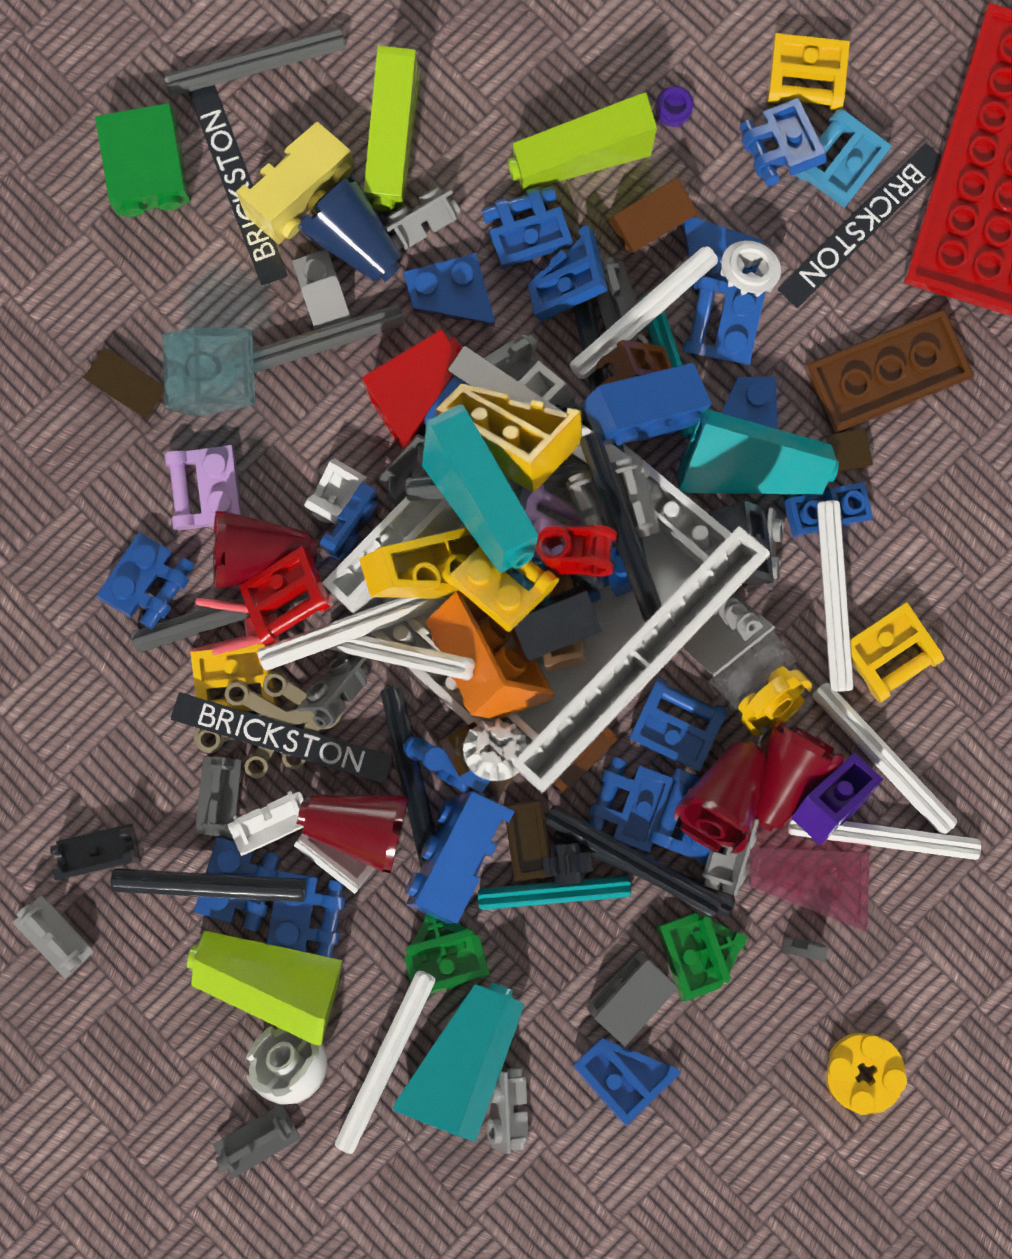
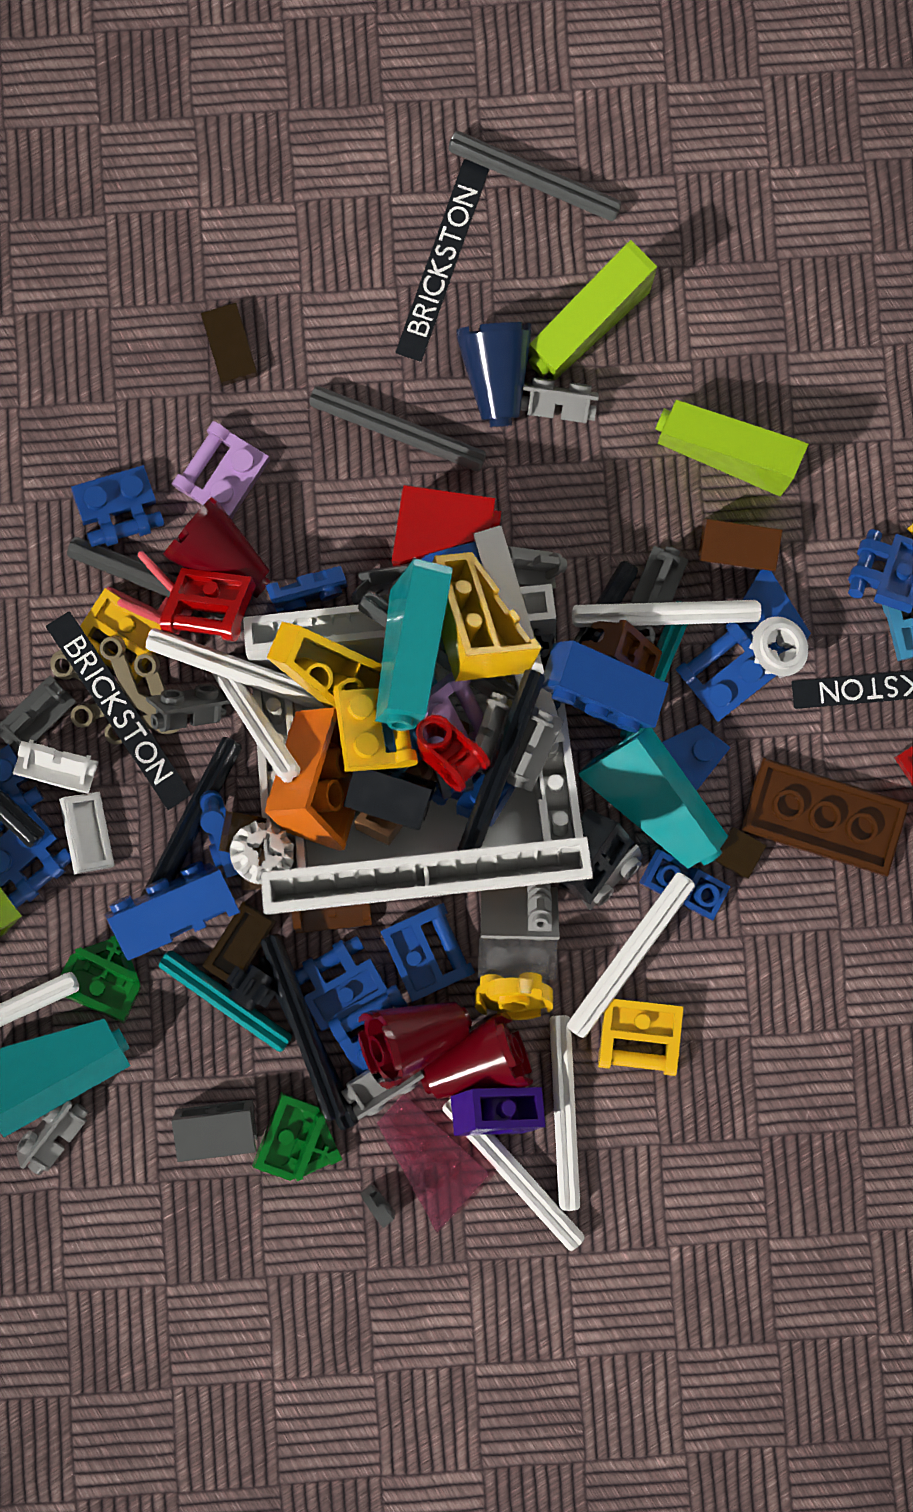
camera: 40 degrees right, 0 degrees up
green brick [95,103,191,217] -> none
clear light blue slope [162,327,255,417] -> none
light yellow wedge [236,122,354,245] -> none
light grey slope [292,249,351,330] -> none
dark red cone [297,795,408,874] -> none
white bracket [304,458,367,524] -> none
blue wing [403,253,495,327] -> none
blue plate [481,186,573,269] -> none
blue wing [528,225,608,322] -> none
blue wing [571,1038,681,1126] -> none
dark purple tile [655,86,694,127] -> none
yellow plate [825,1033,907,1115] -> none

